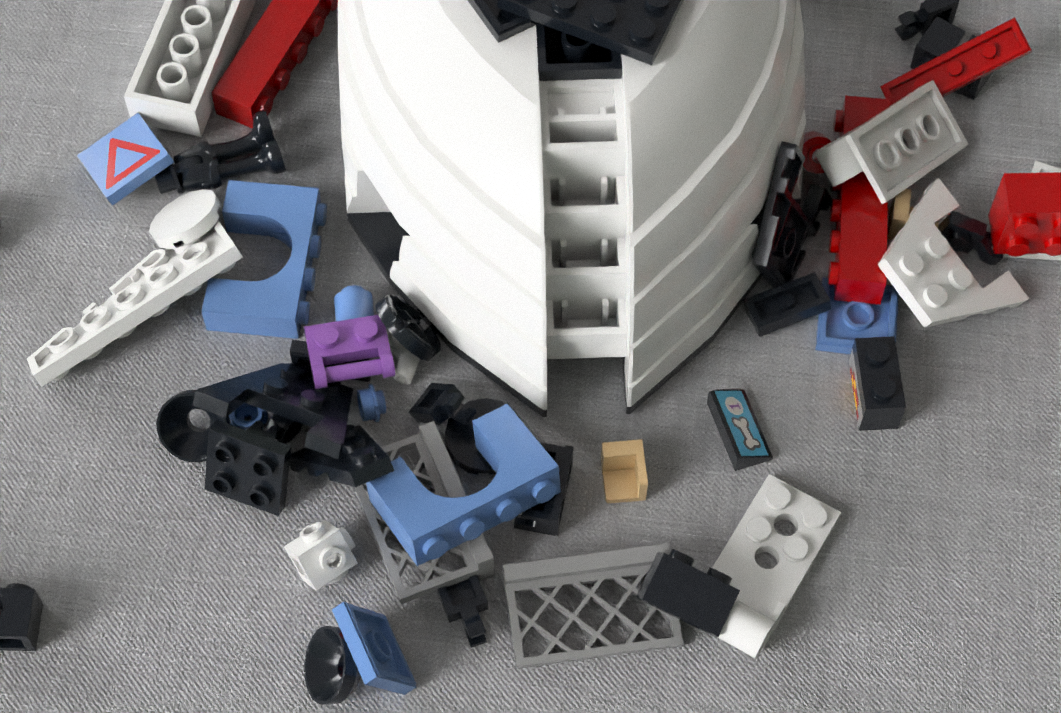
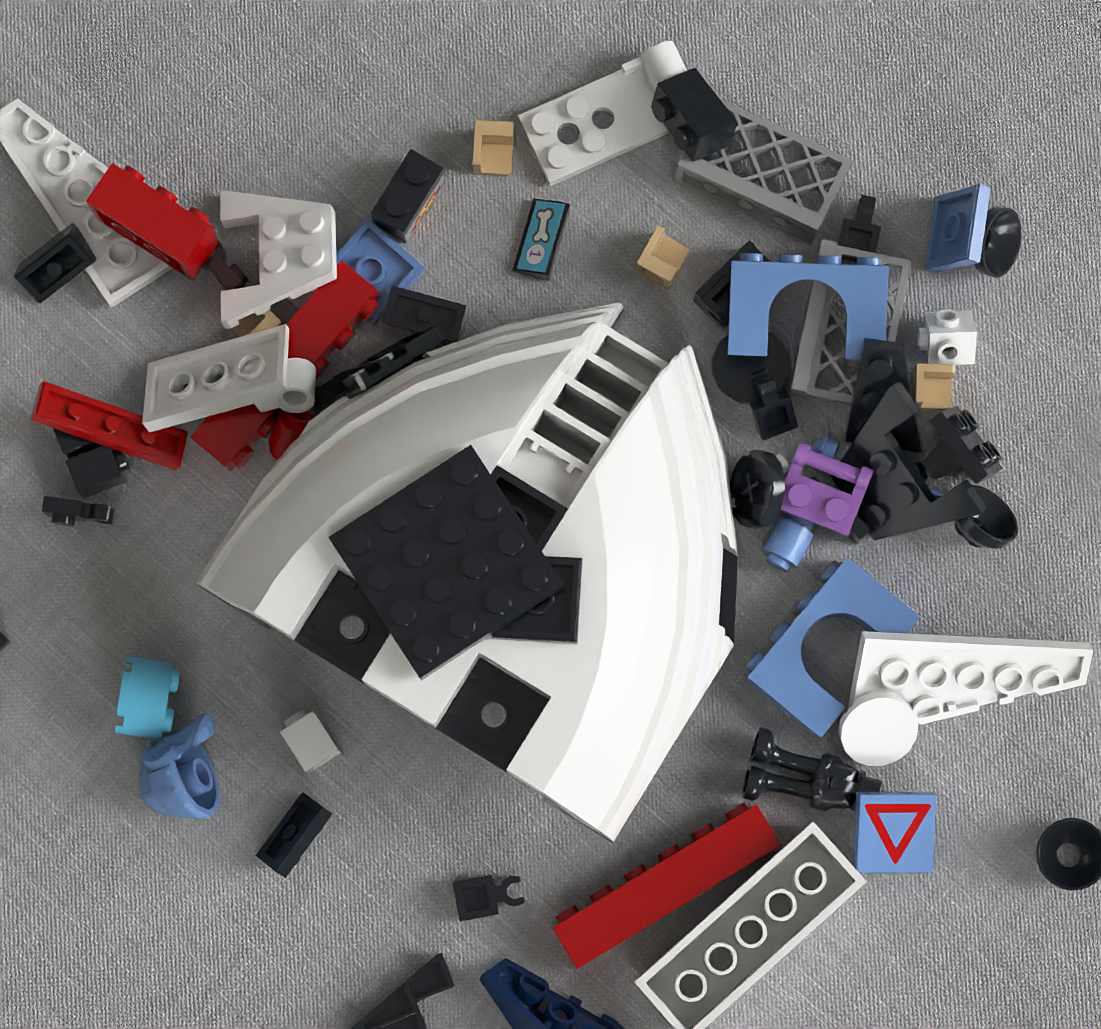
camera: 145 degrees left, 20 degrees up
none -> tan panel [472,120,514,176]
none -> tan panel [911,364,955,411]

